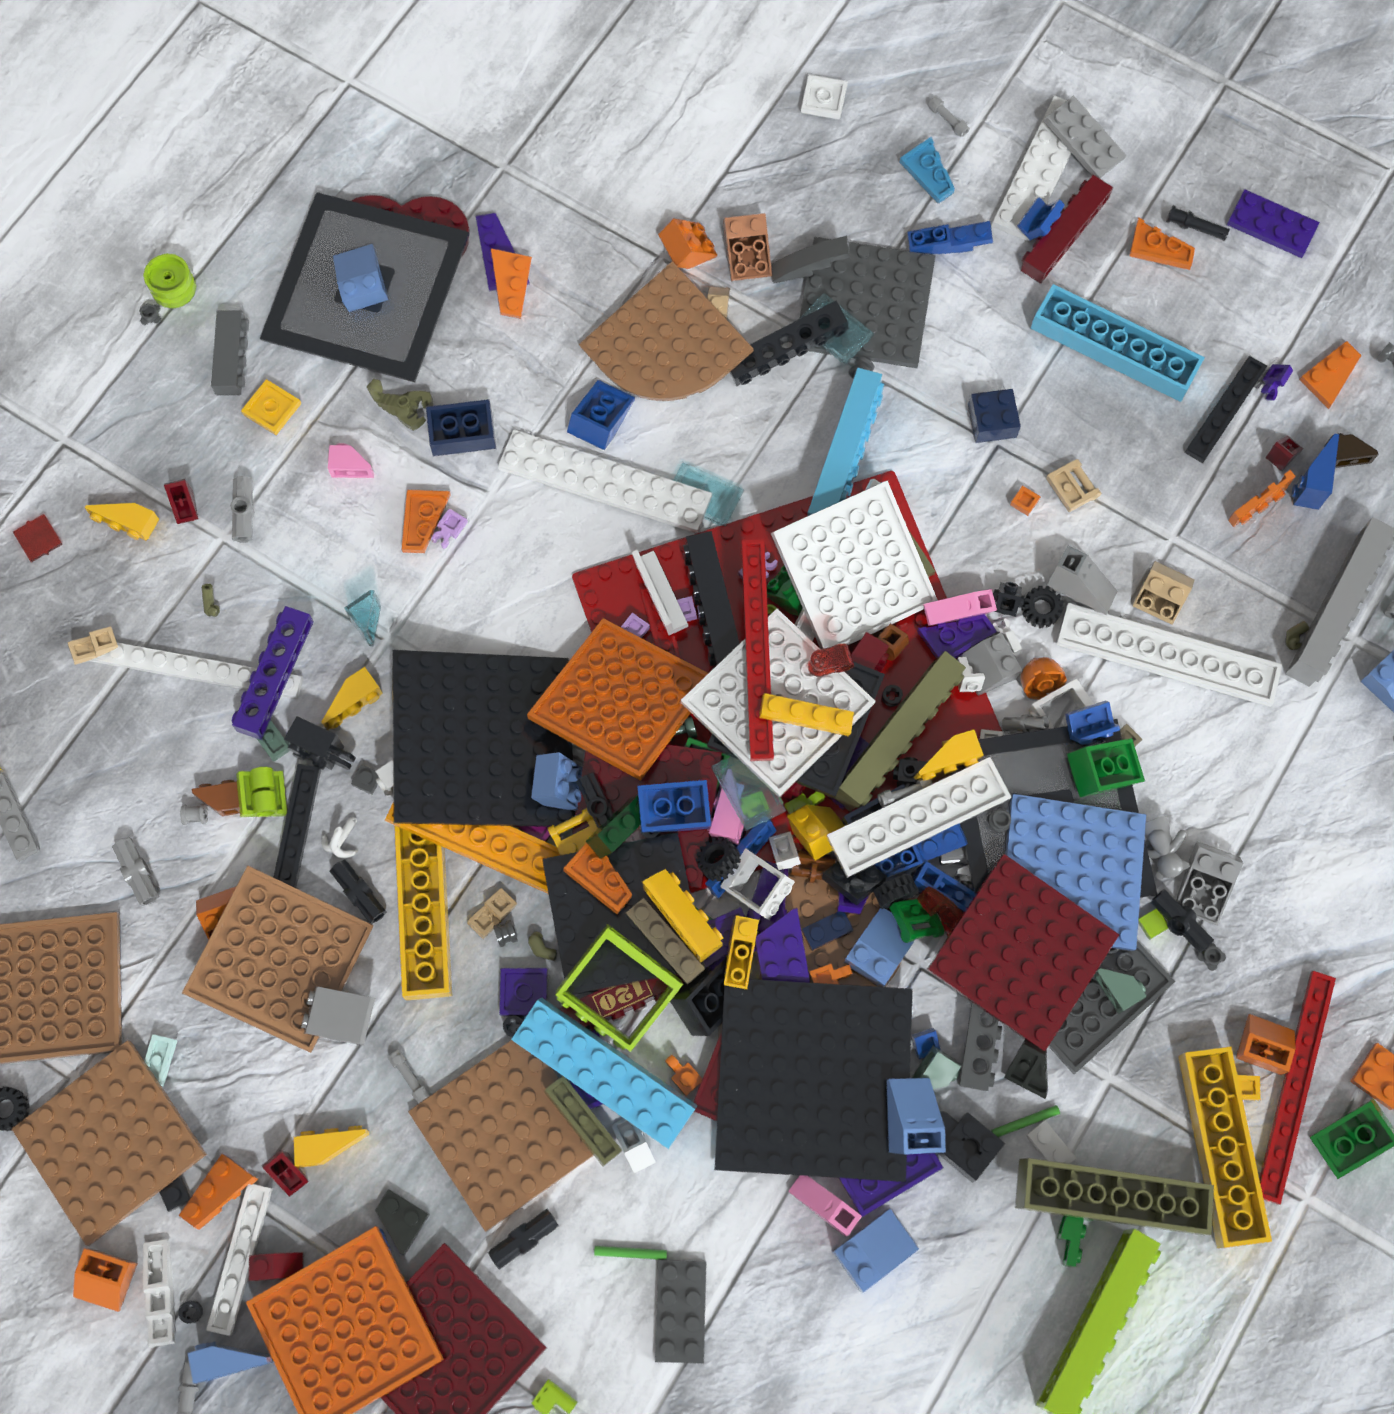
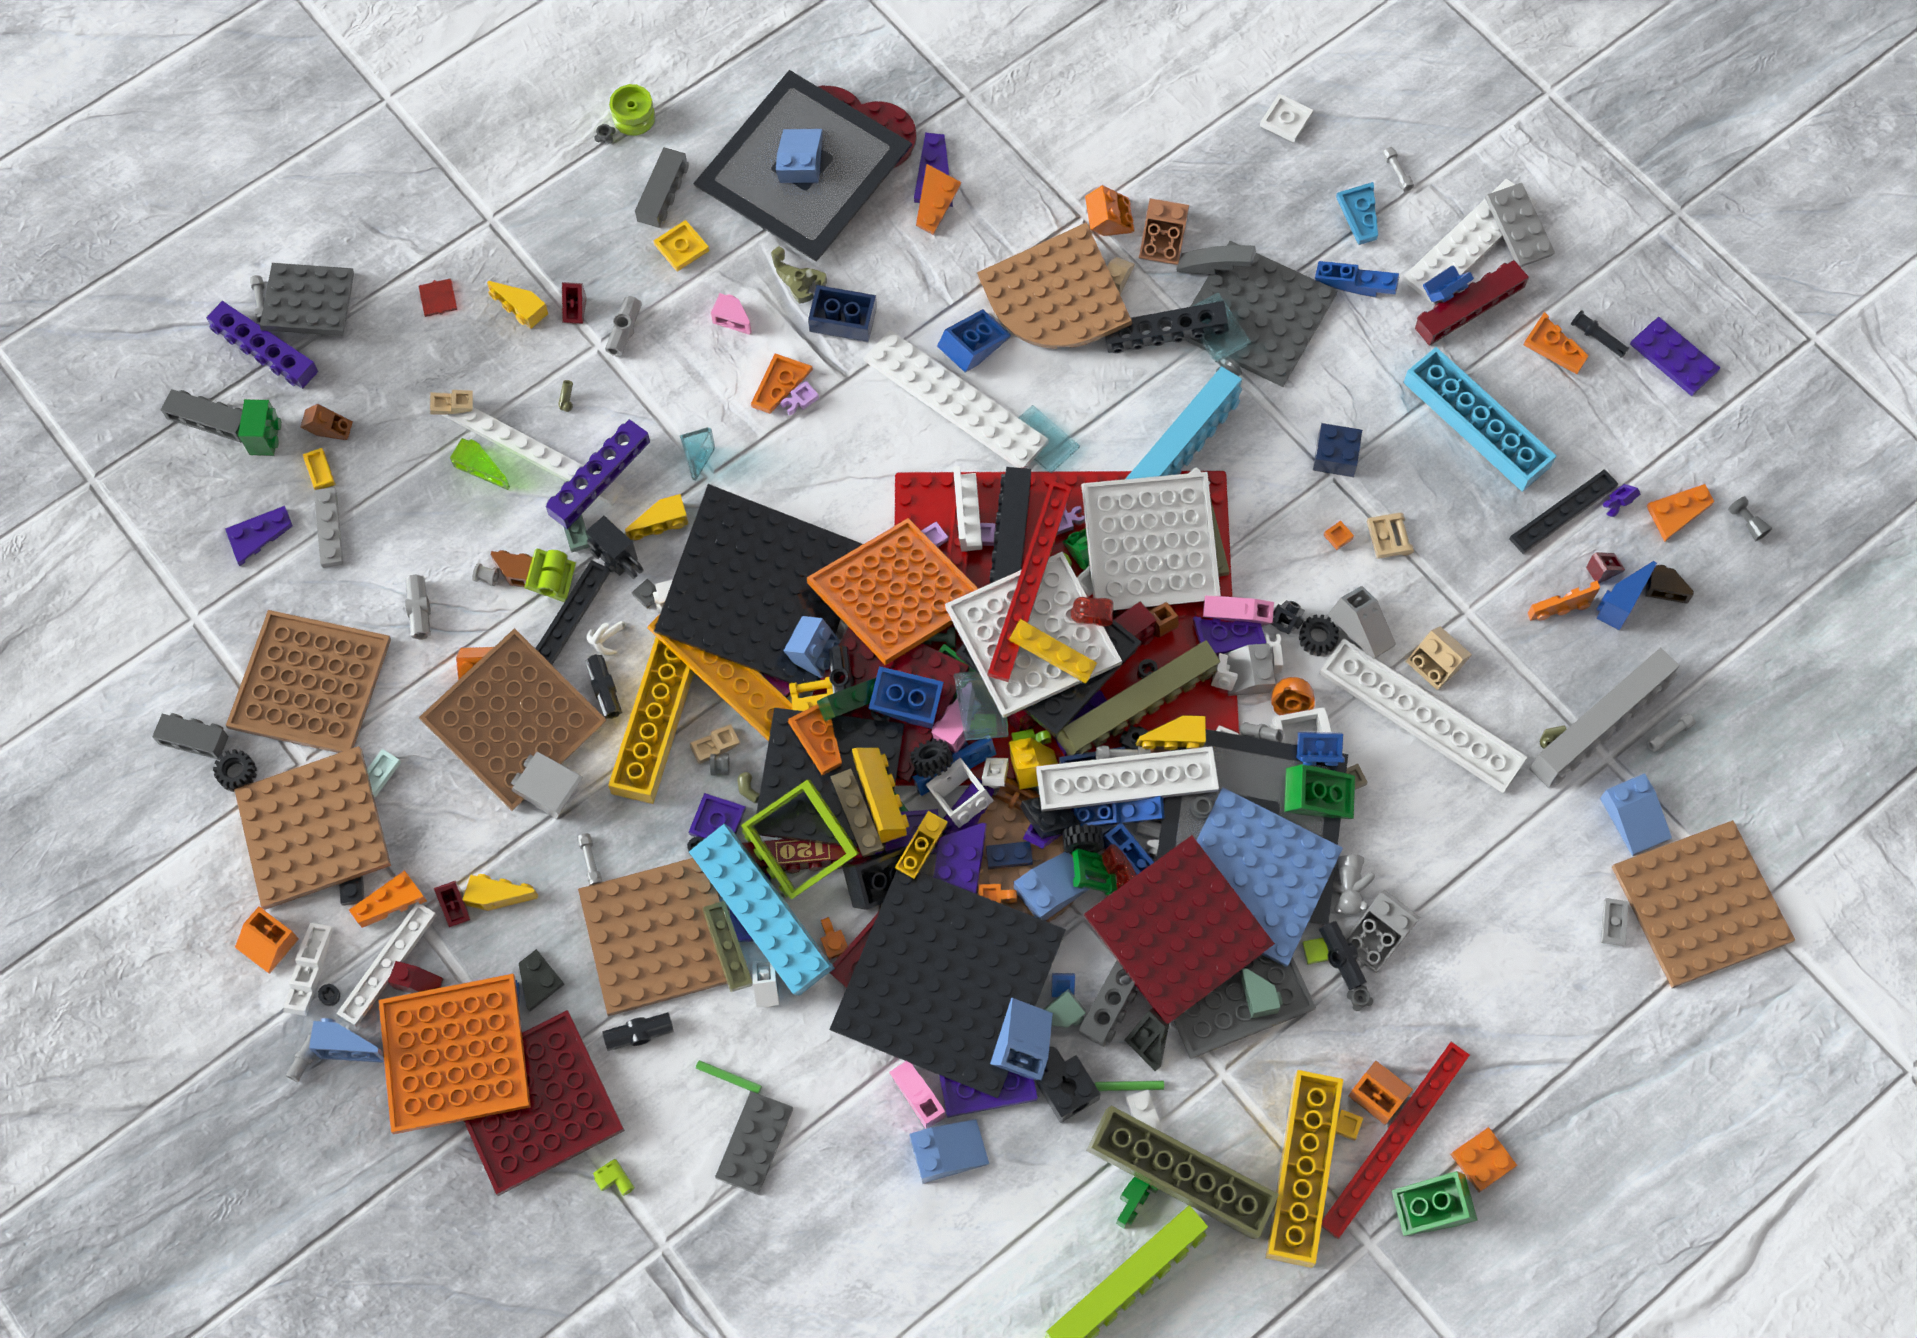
camera: 20 degrees right, 5 degrees down
none -> clear neon green slope [450,438,510,490]

